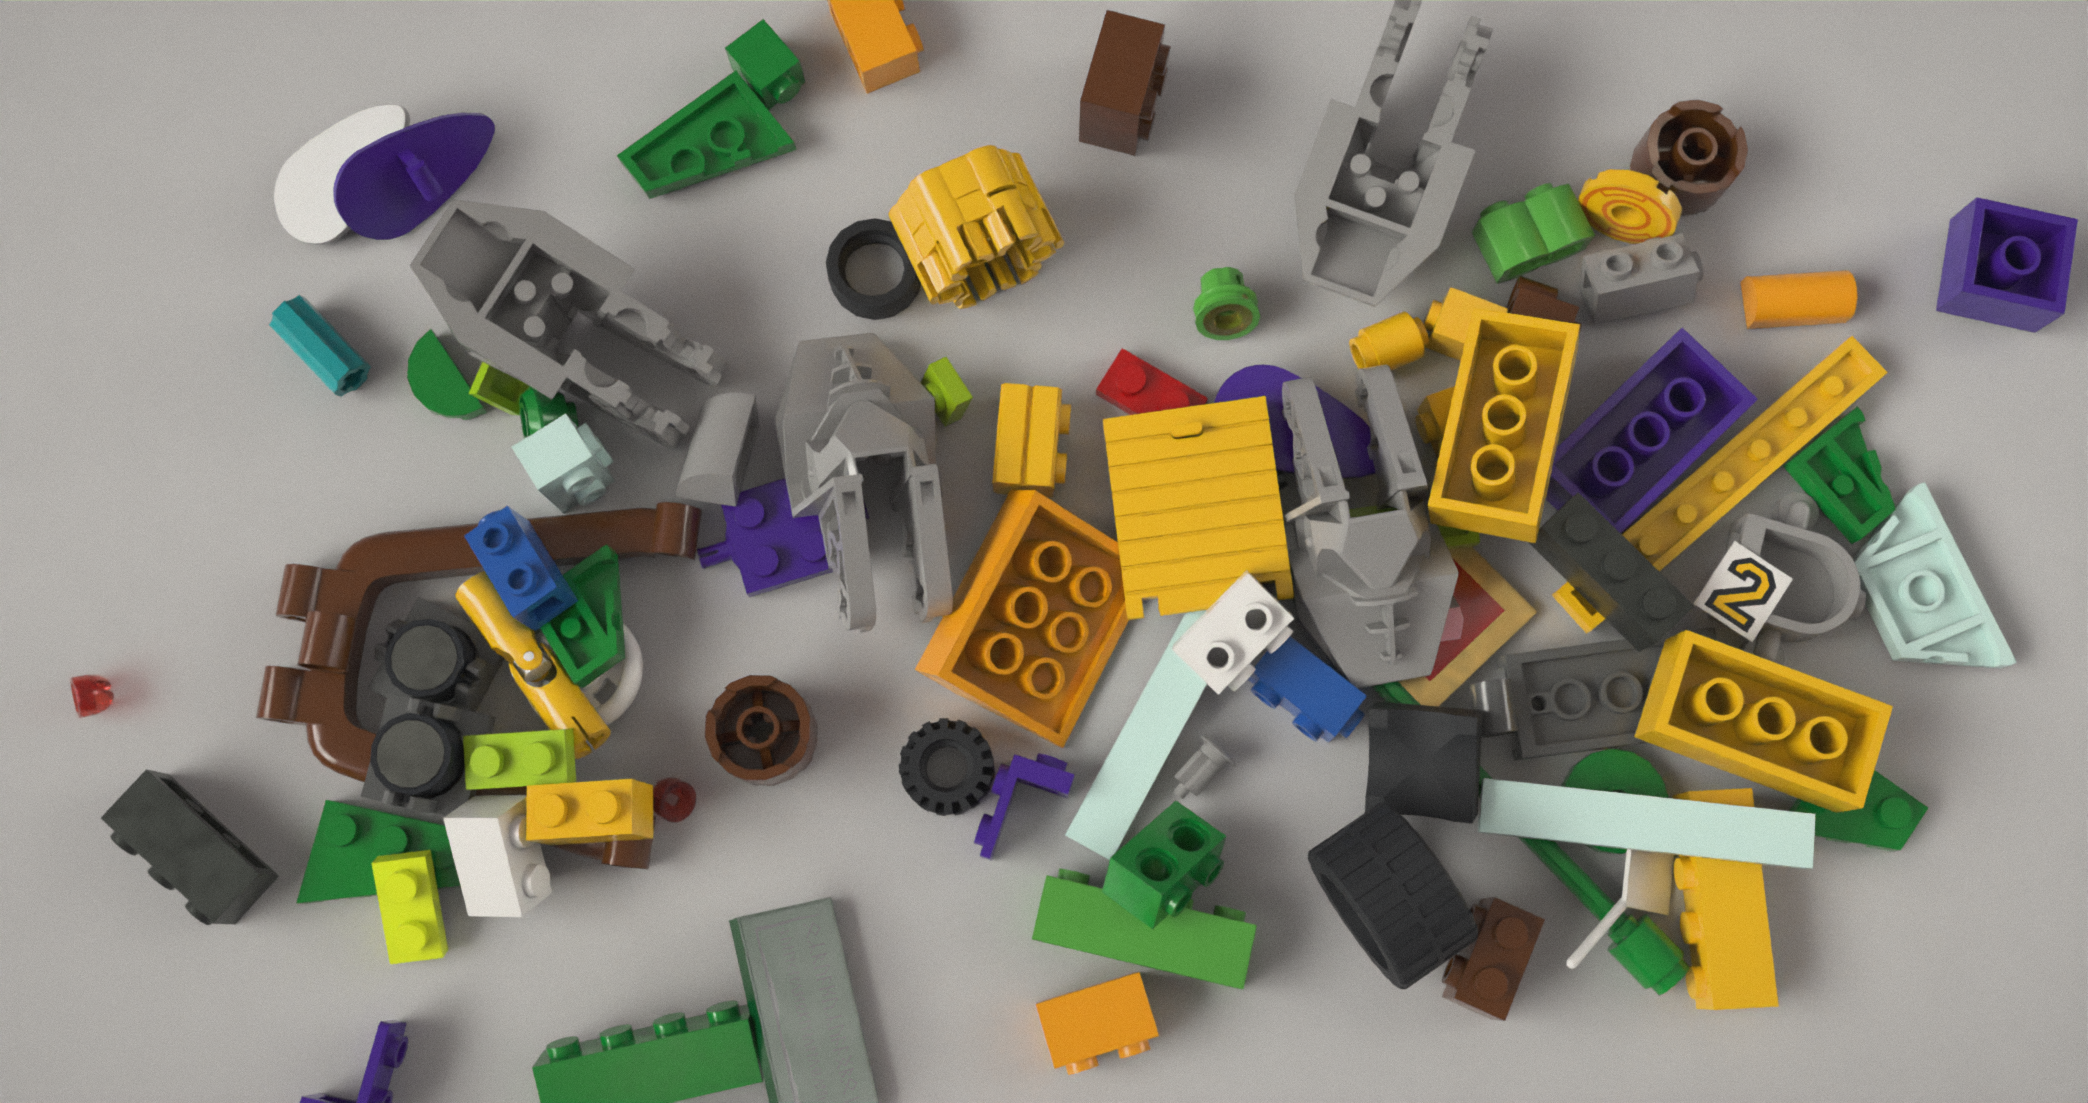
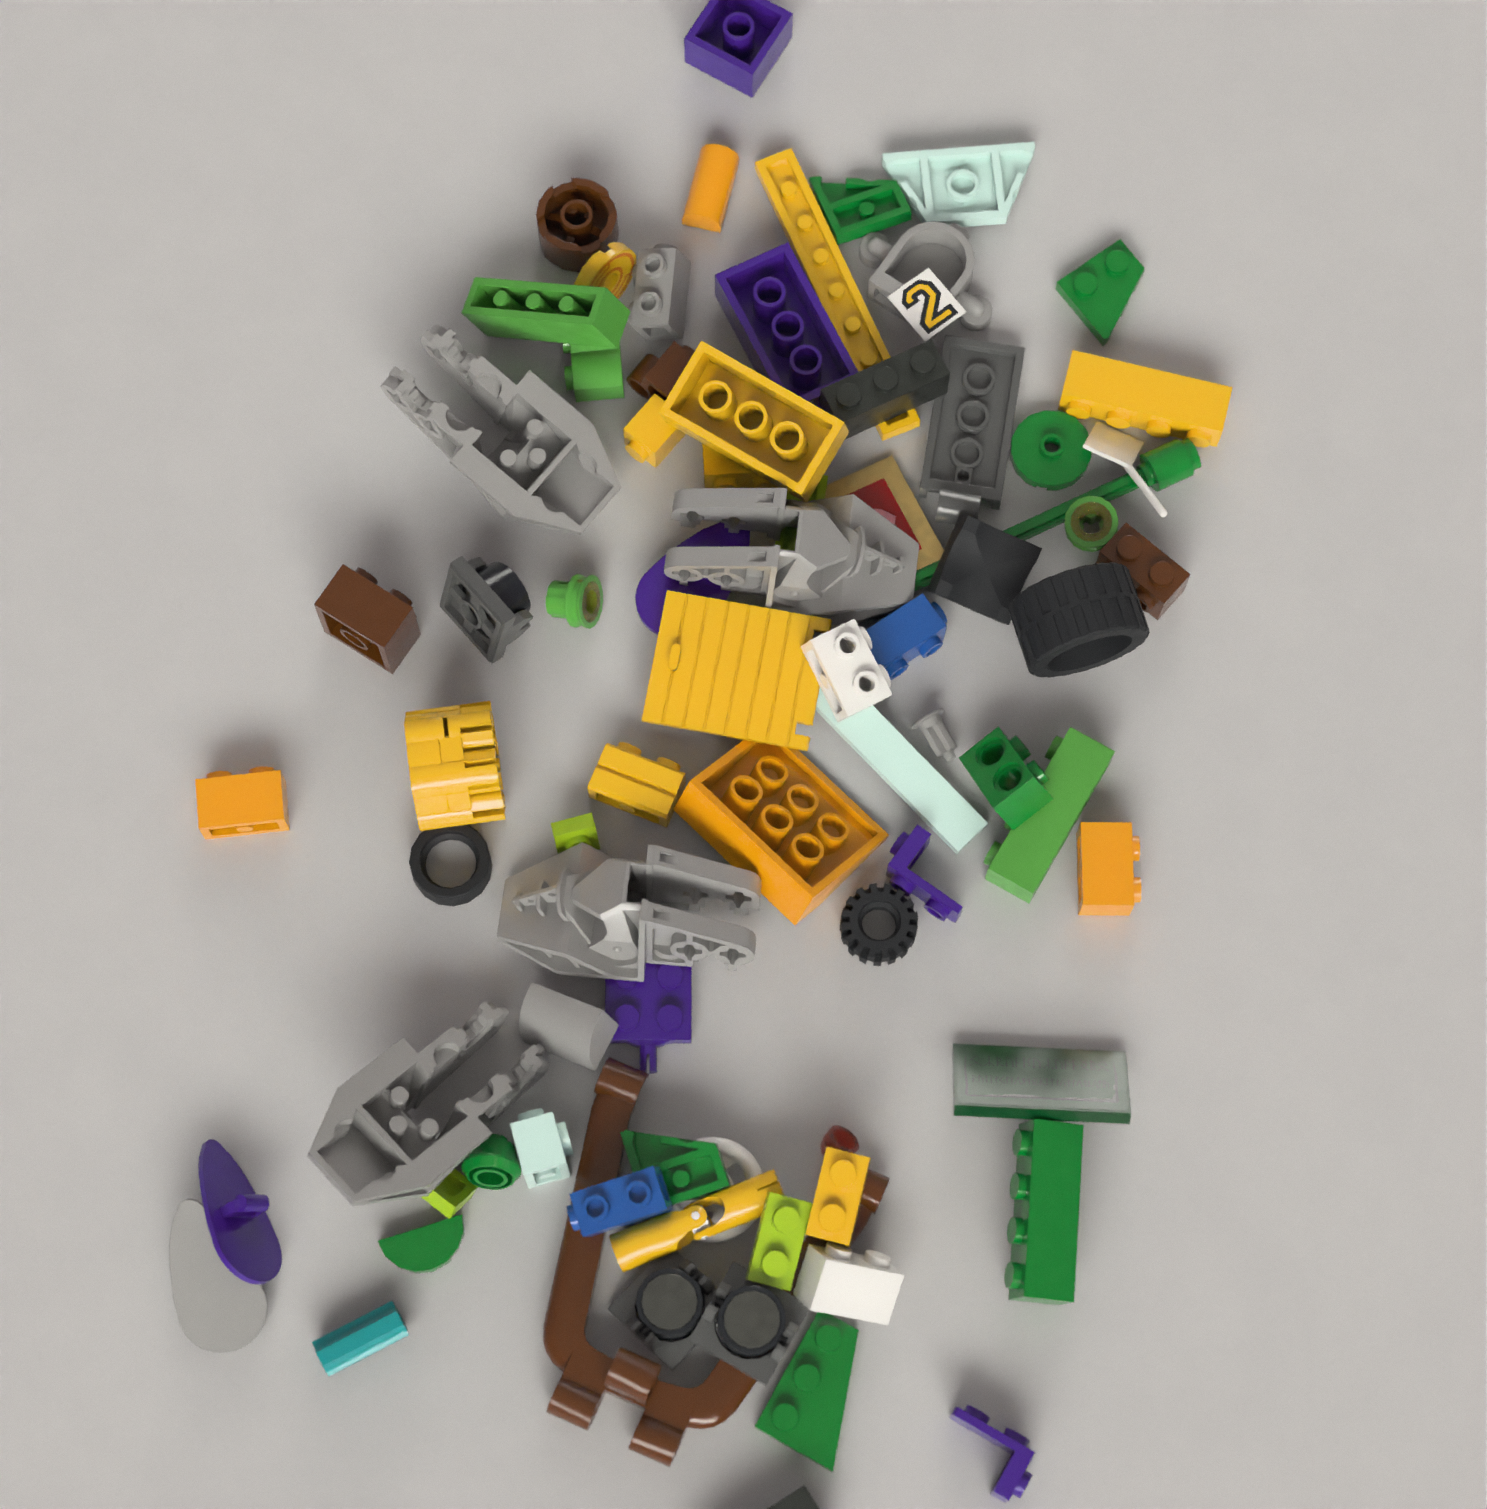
camera: 75 degrees left, 5 degrees down
neon yellow plate [371,850,448,964] -> none
green wing [617,70,797,199] -> none
reddish brown brick [705,675,818,786] -> none
green brick [725,19,806,110] -> none
red plate [1096,348,1208,439] -> none
yellow brick [1349,311,1429,371] -> none
light aqua tile [1477,778,1816,869] -> none
yellow brick [1634,630,1893,813] -> none
none -> dark grey piece [440,556,533,664]
none -> bright green brick [461,277,631,348]
none -> piece [1064,496,1119,552]

